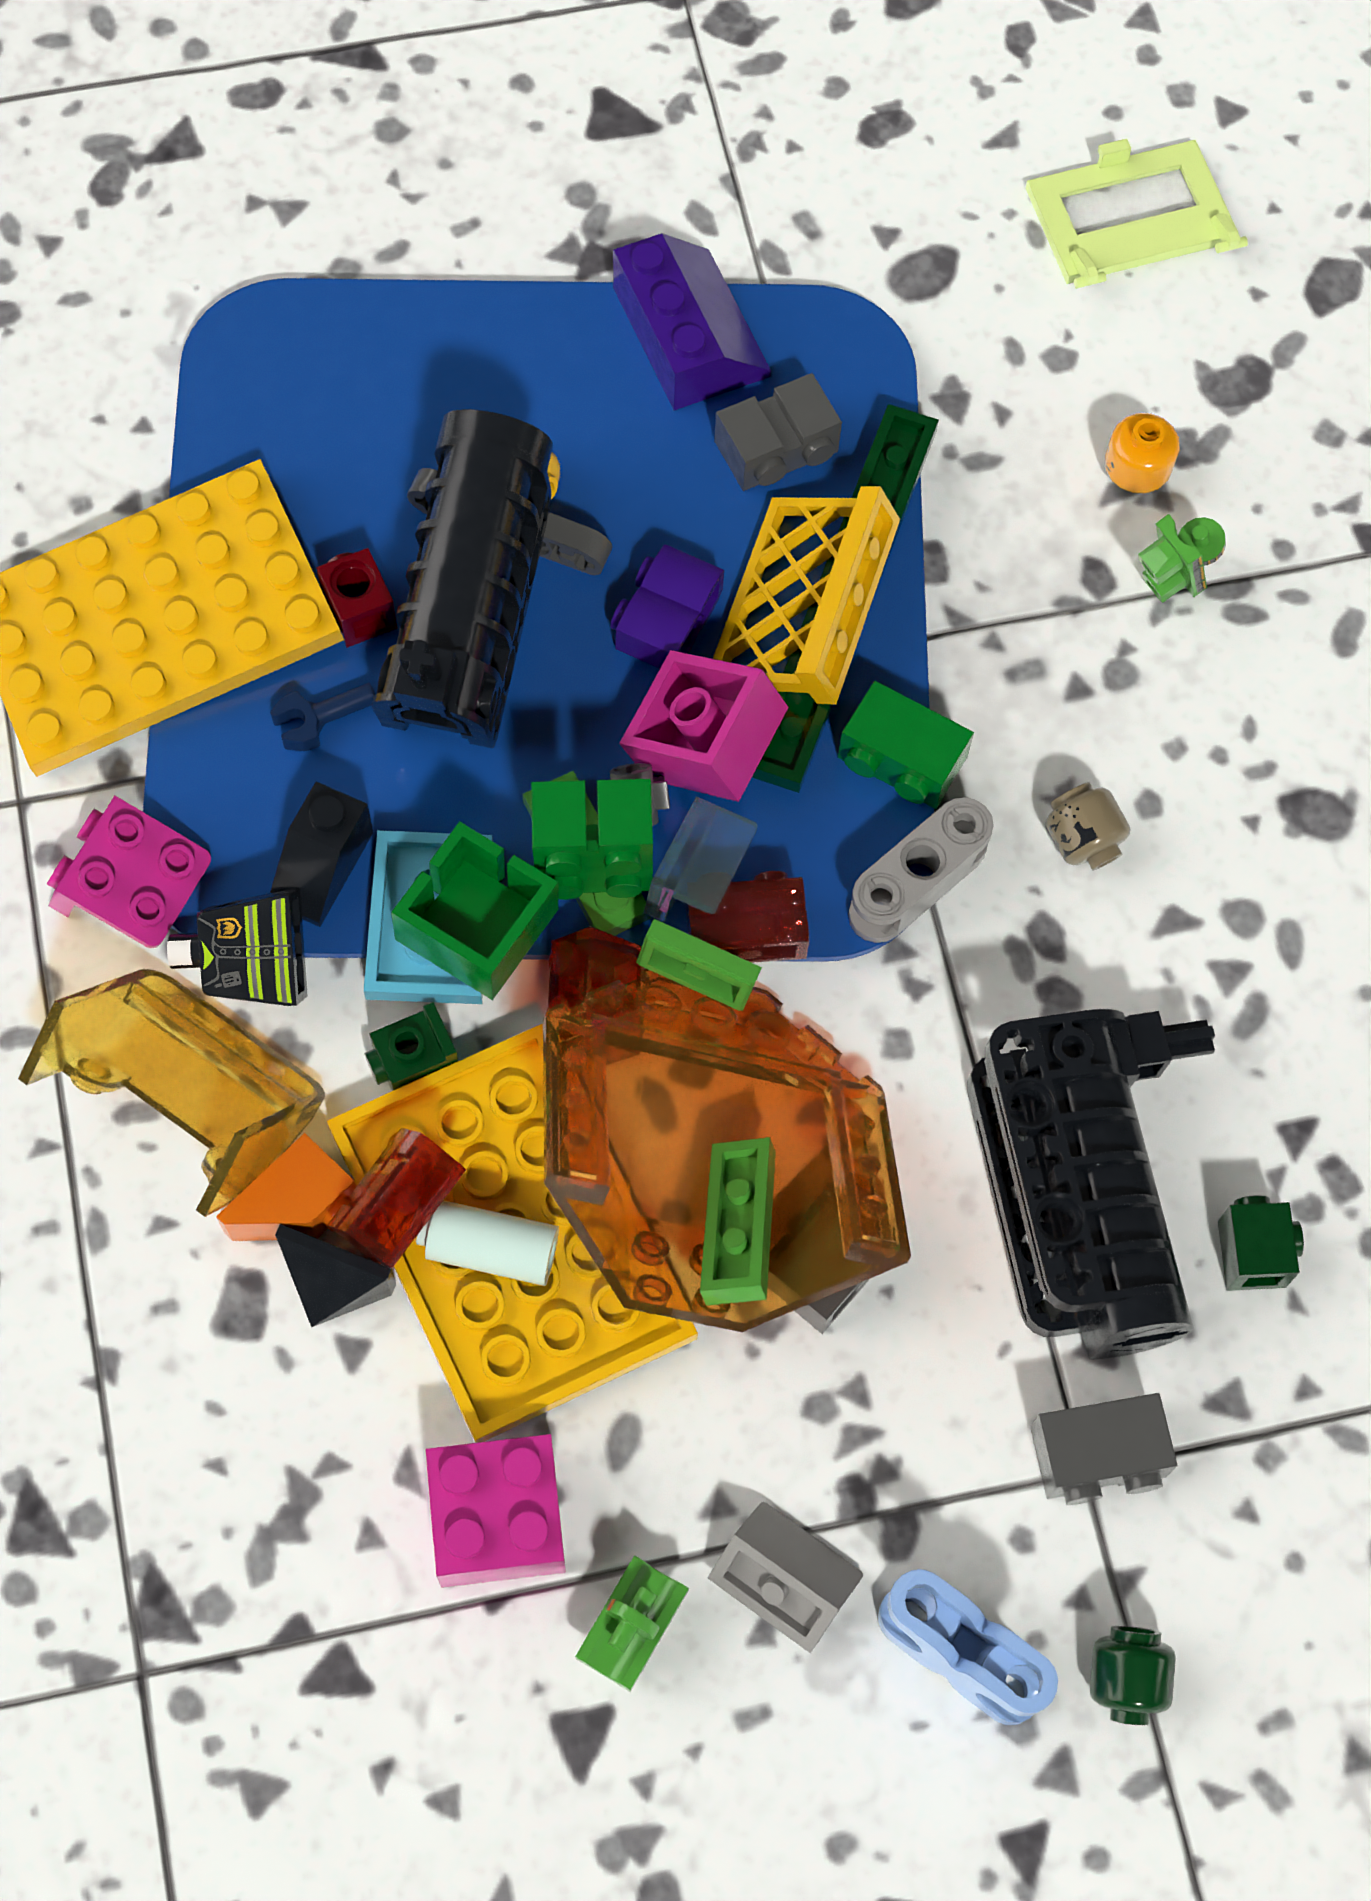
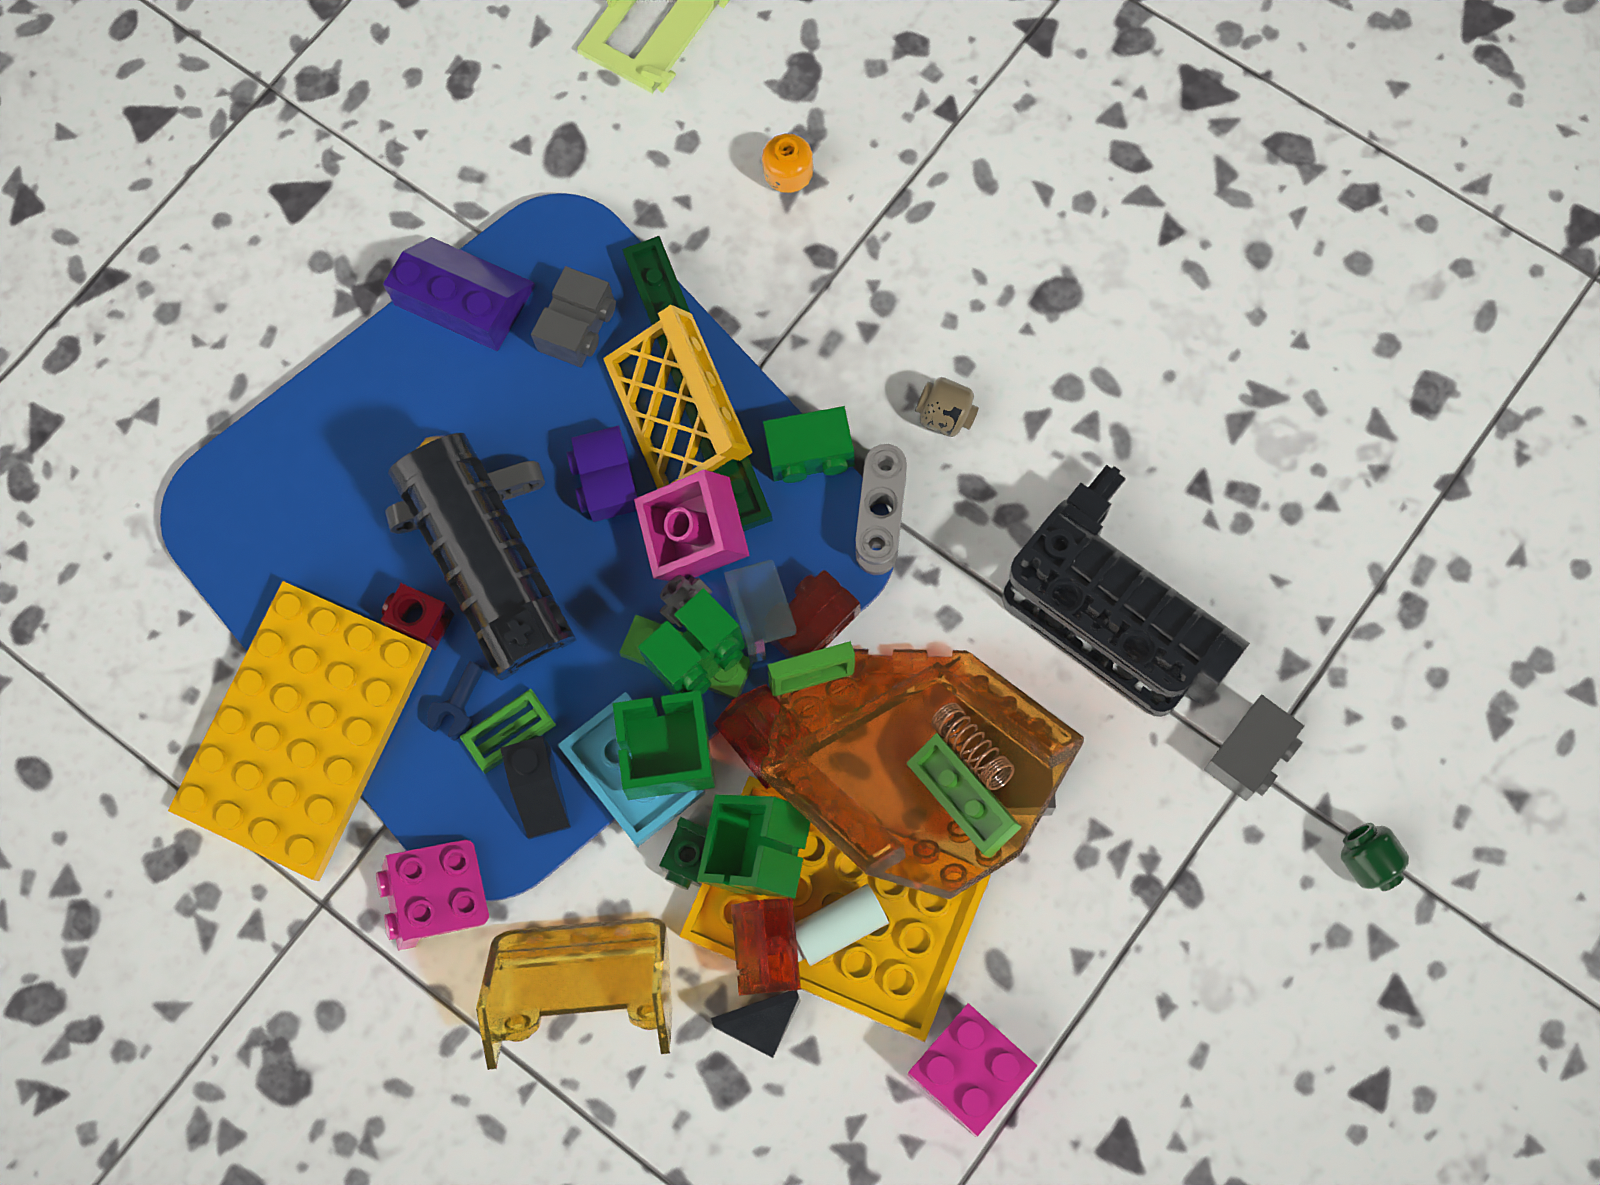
camera: 30 degrees left, 5 degrees up
black torso [167,888,308,1006] -> none
orange slope [216,1133,360,1241] -> none
bright green hips [575,1555,689,1692] -> none
light grey panel [707,1502,863,1653] -> none
light blue piece [878,1569,1058,1726] -> none
bright green hips [1138,514,1226,603] -> none
dark green brick [1218,1195,1304,1291] -> none
none -> bright green tile [460,689,556,774]
none -> green piece [697,794,813,898]
none -> medium nougat piece [931,703,1015,790]

